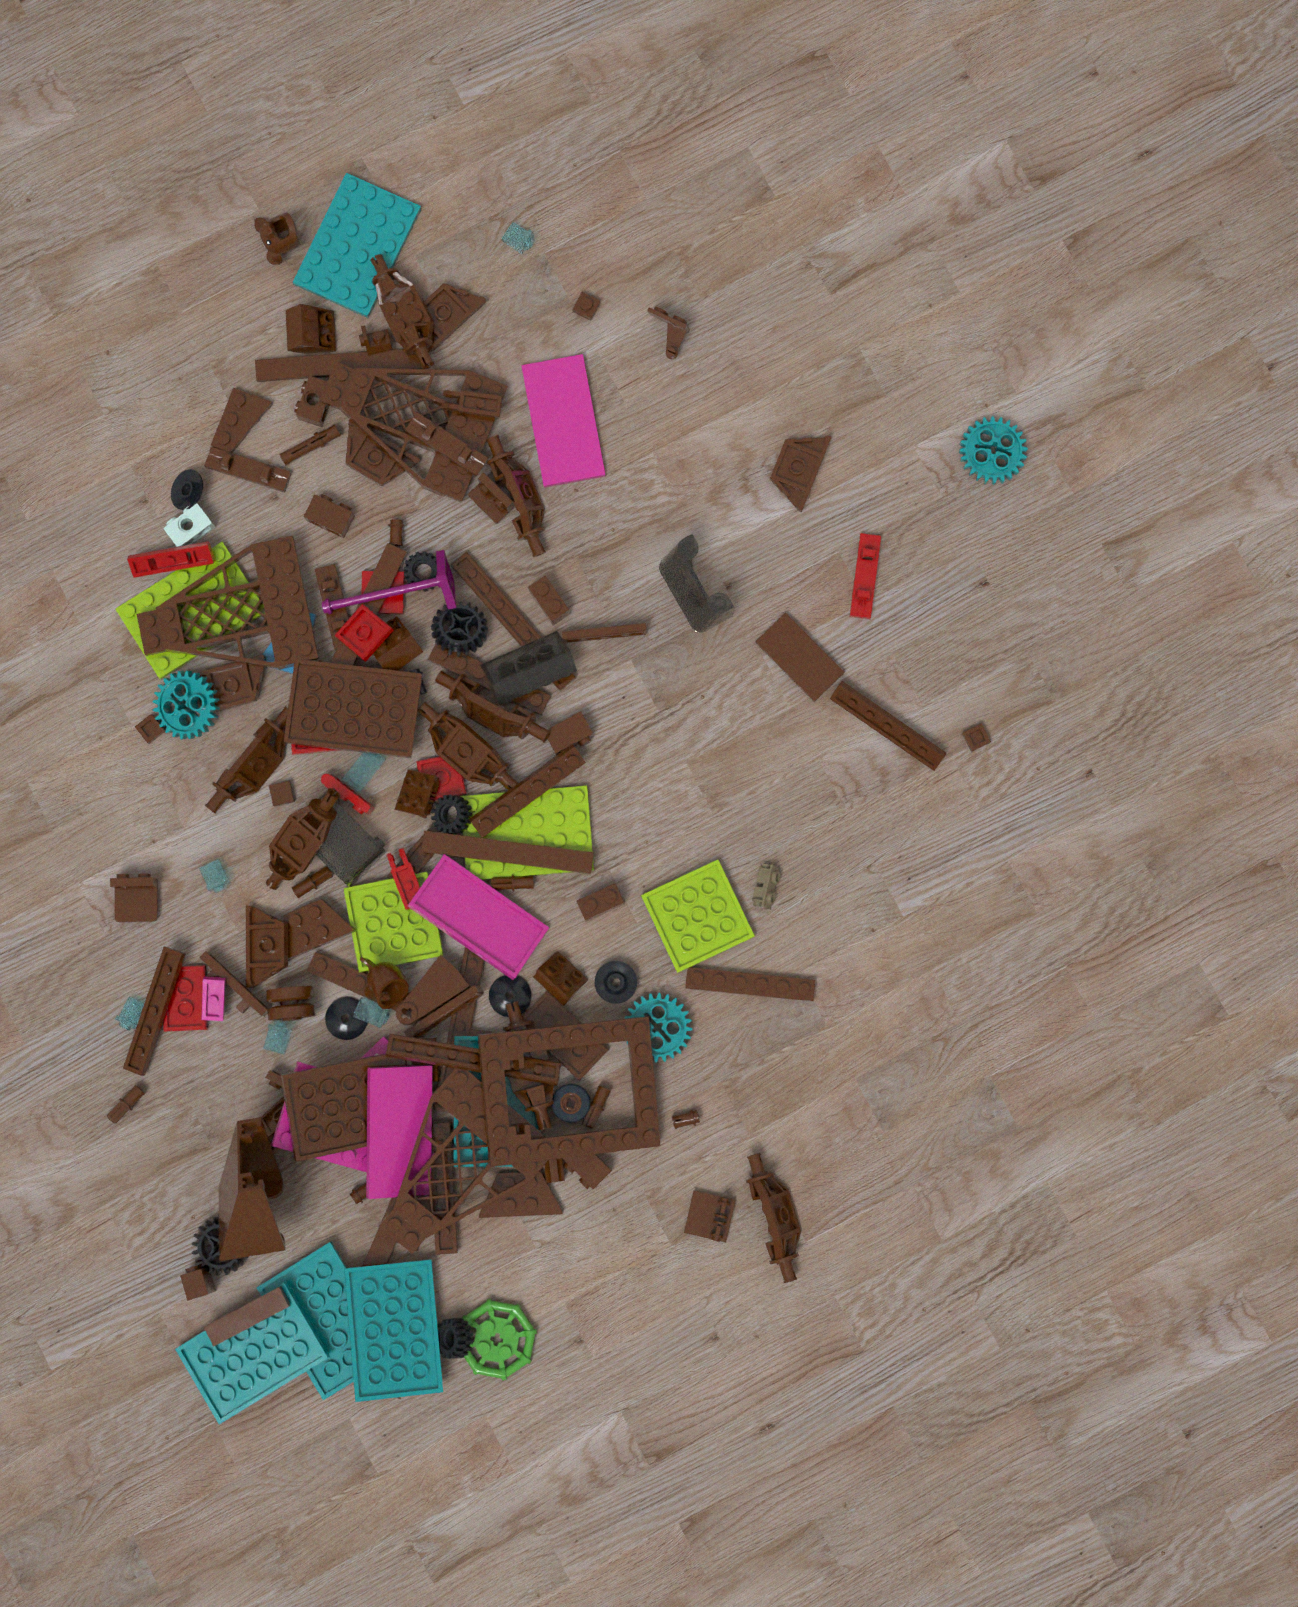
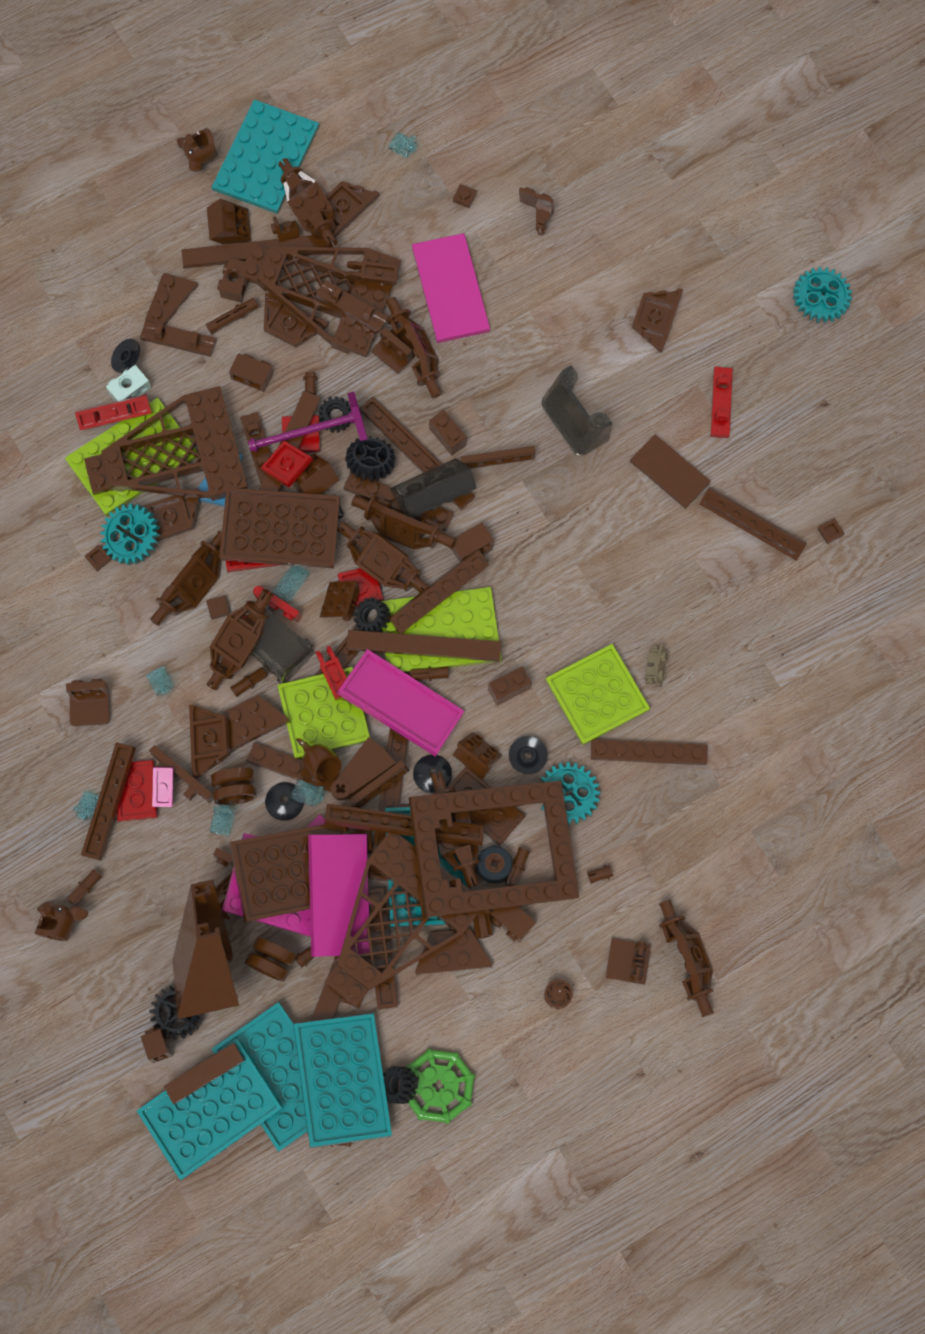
camera: 10 degrees left, 10 degrees down
none -> reddish brown piece [34,902,88,941]
none -> reddish brown wheel [245,937,297,982]
none -> reddish brown wheel [544,979,573,1009]

